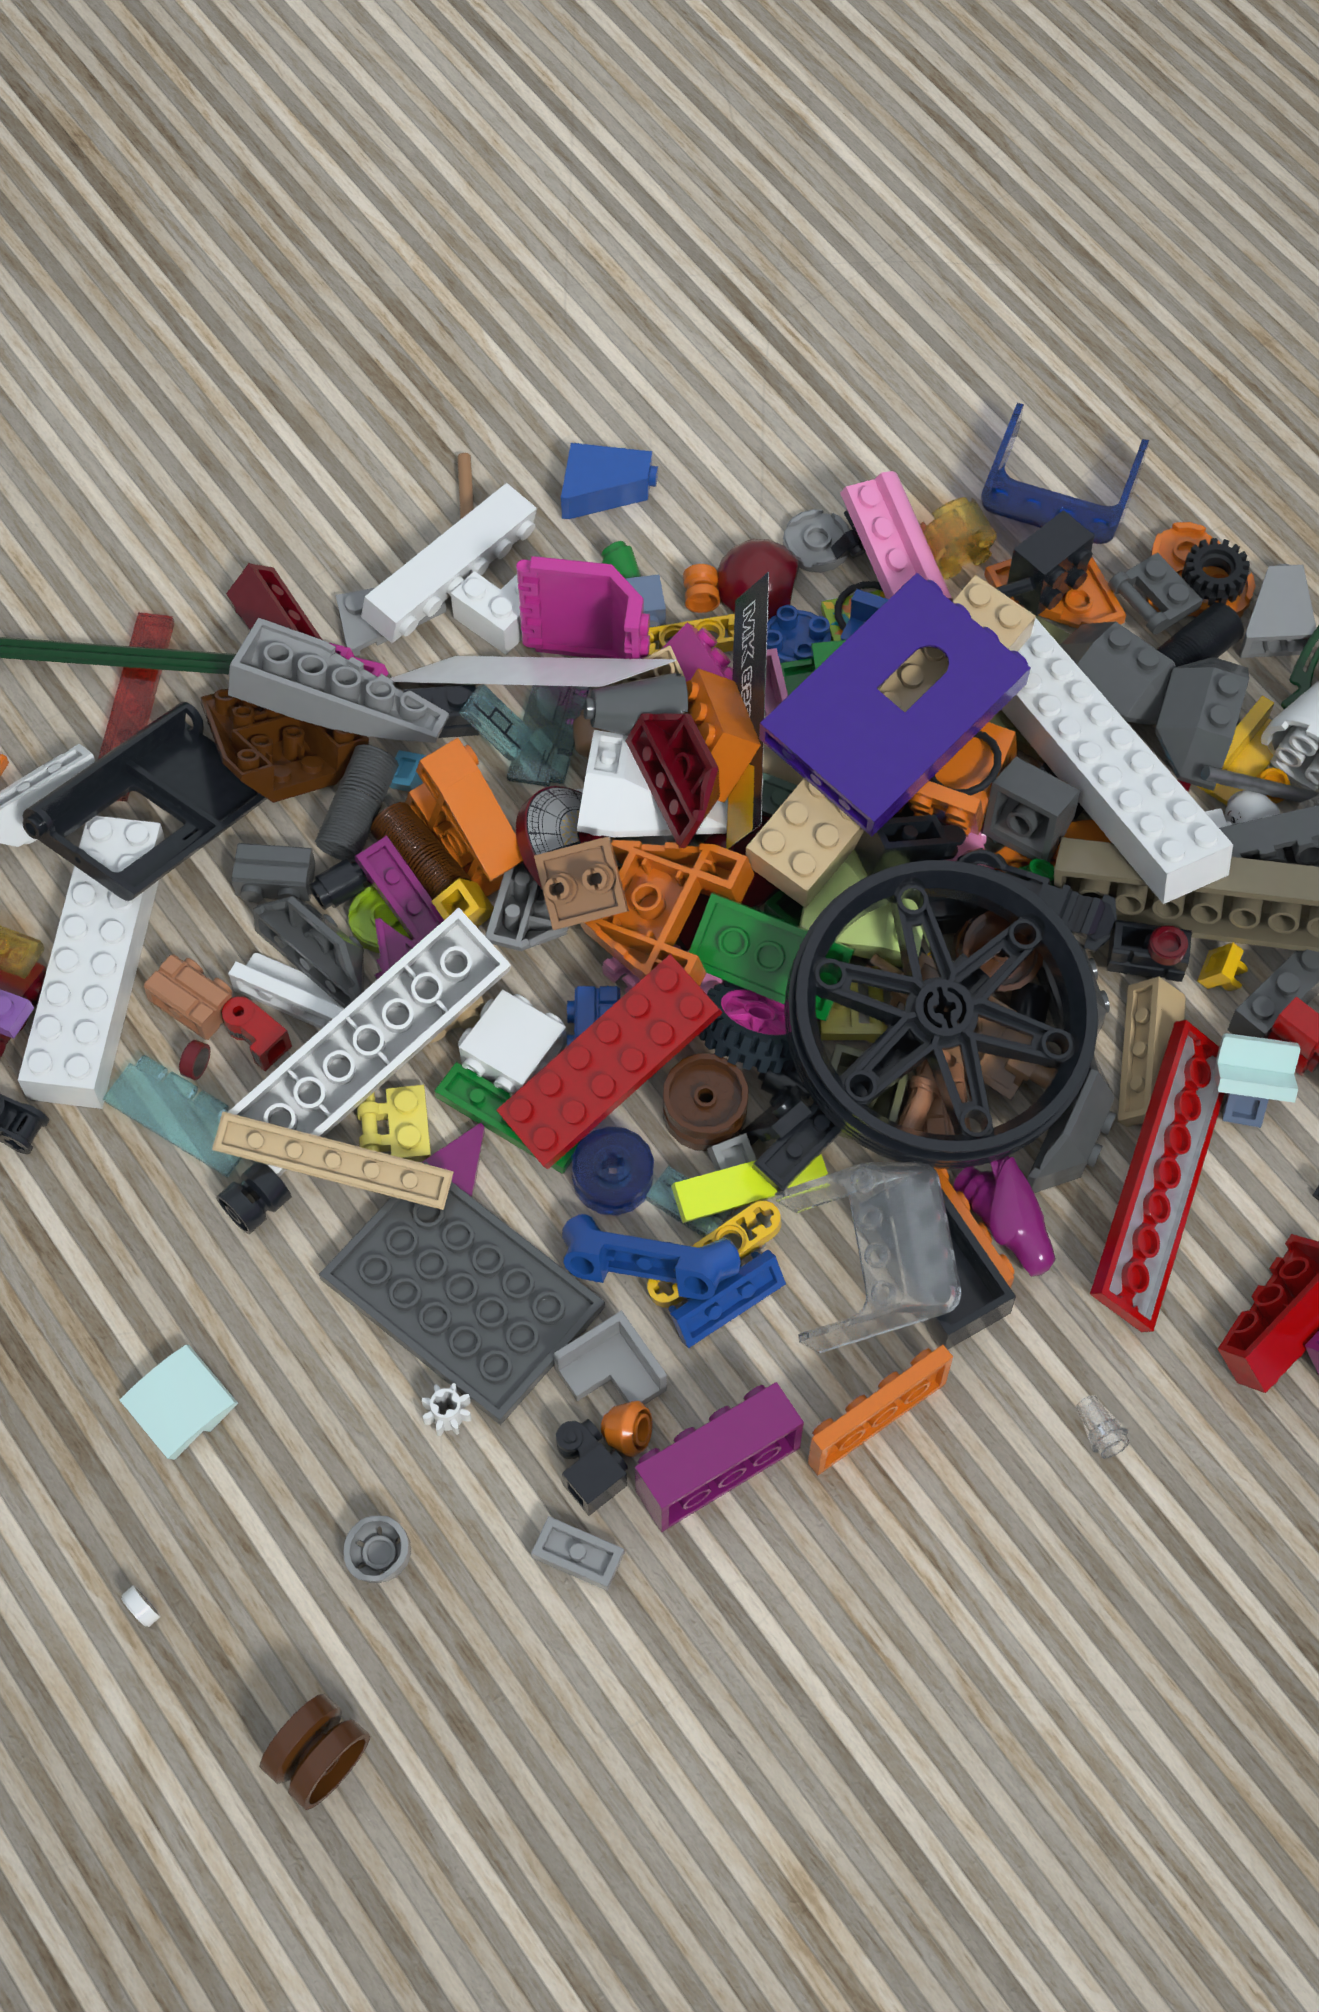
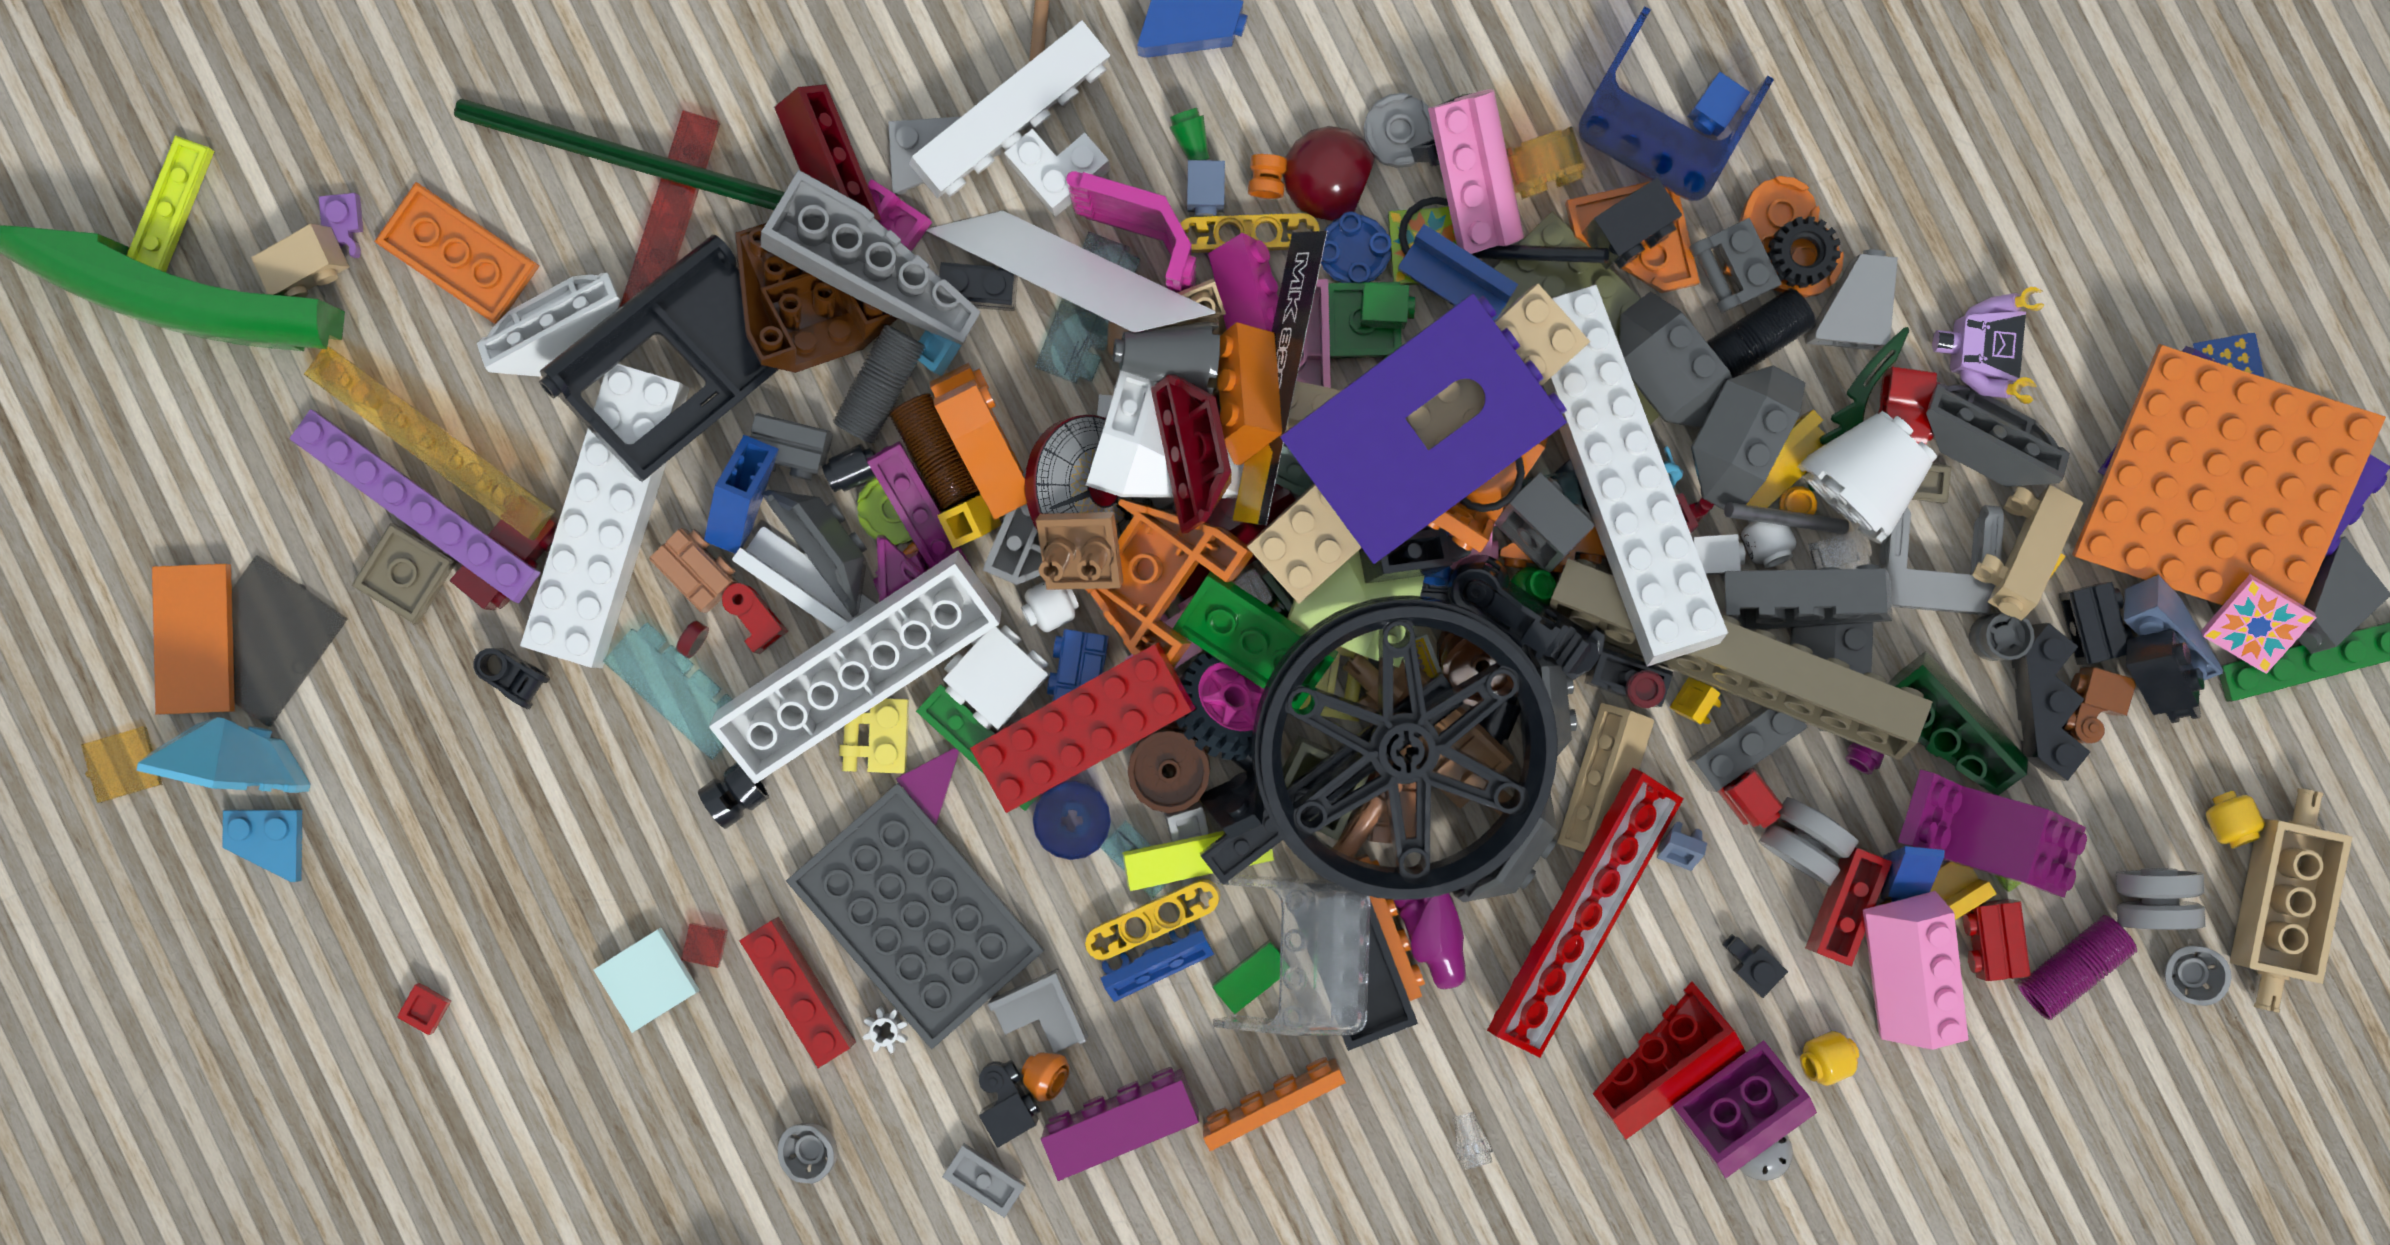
camera: 10 degrees right, 25 degrees up
white tile [121,1585,161,1627] -> none
tan tile [212,1111,454,1210] -> none
clear light blue tile [459,684,534,761] -> none
blue plate [562,1214,741,1300] -> none
light aqua panel [1213,1033,1301,1103] -> none
none -> clear red tile [681,923,728,968]
none -> blue slope [704,435,779,554]
none -> red brick [739,917,856,1068]
none -> white head [1021,581,1079,632]
none -> green slope [1212,939,1293,1015]
none -> blue brick [1687,72,1750,137]

